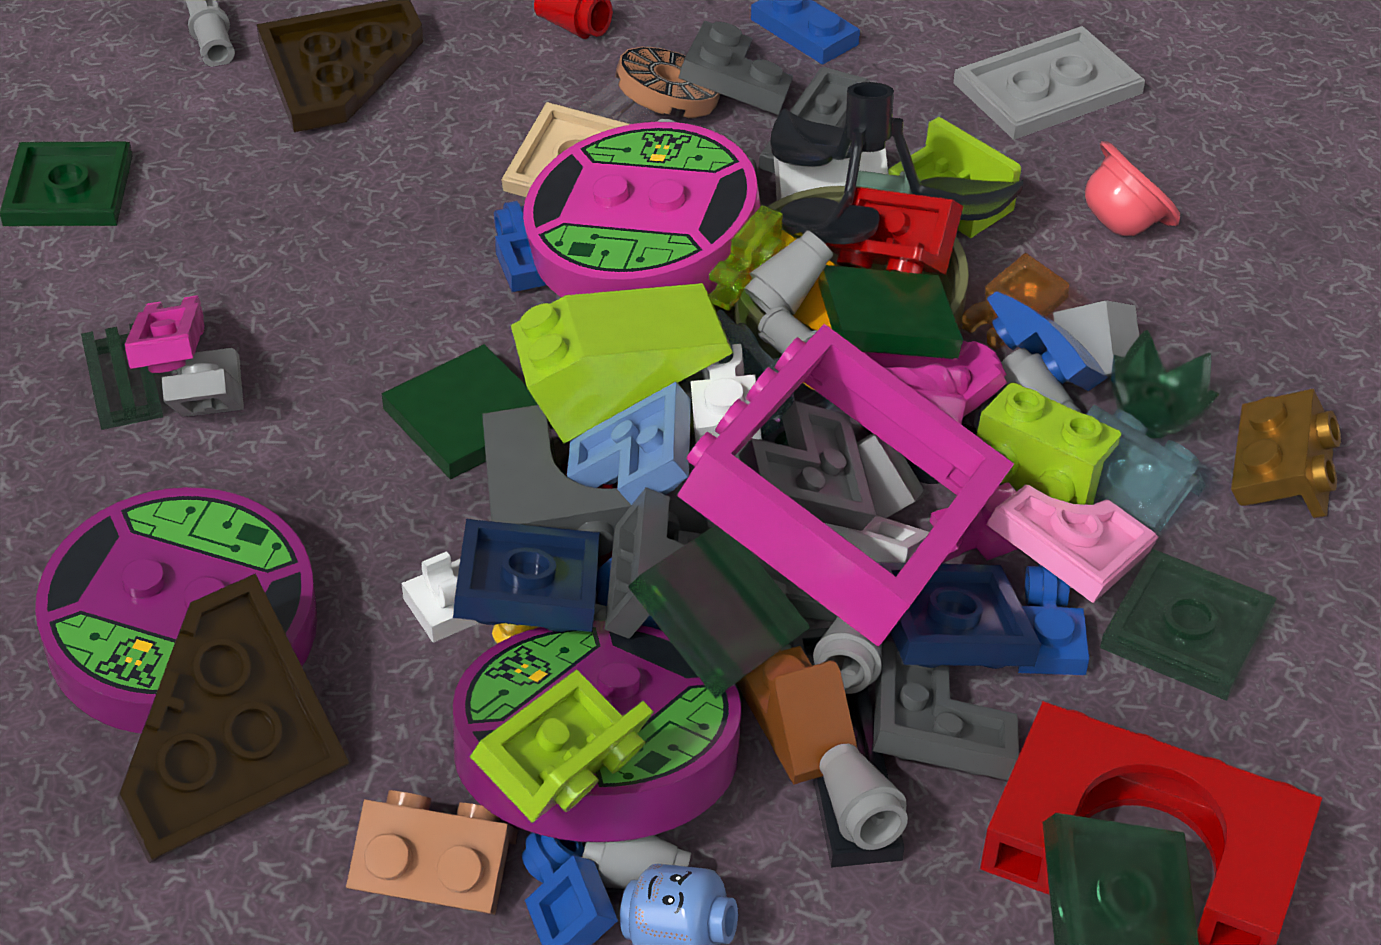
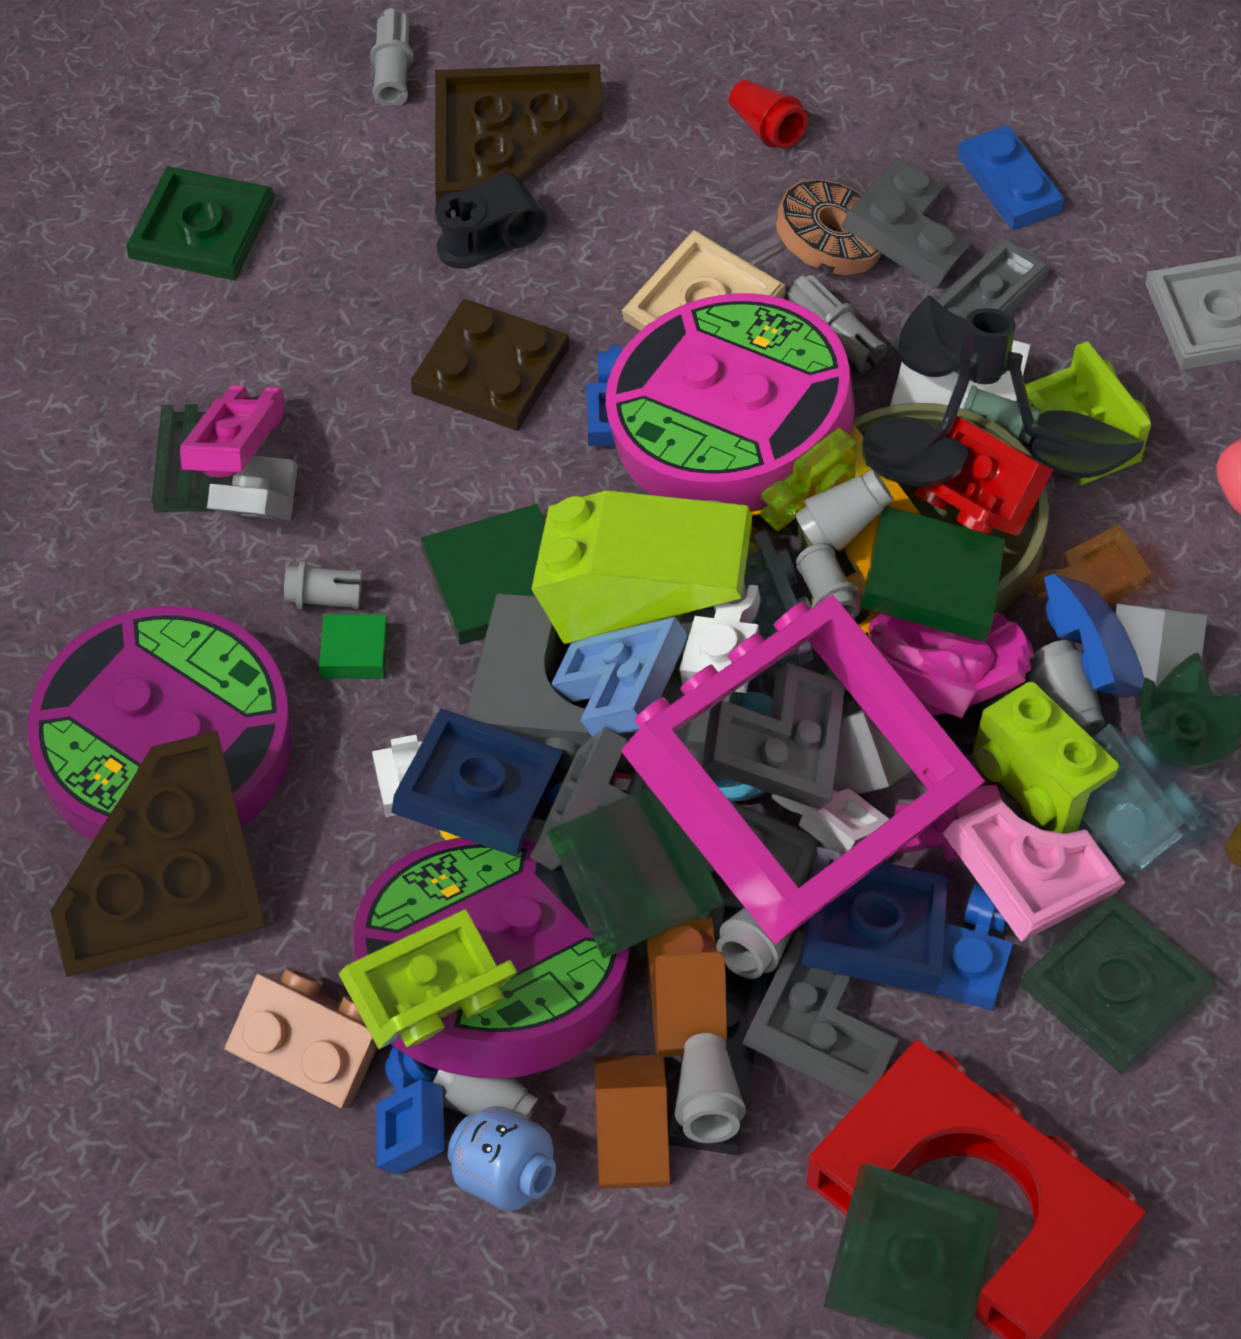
camera: 20 degrees right, 10 degrees up
none -> light grey pin [284,560,363,610]
none -> green tile [319,614,388,679]
none -> dark brown plate [411,298,569,431]
none -> black piece [435,172,548,269]
none -> dark orange slope [594,1054,670,1189]

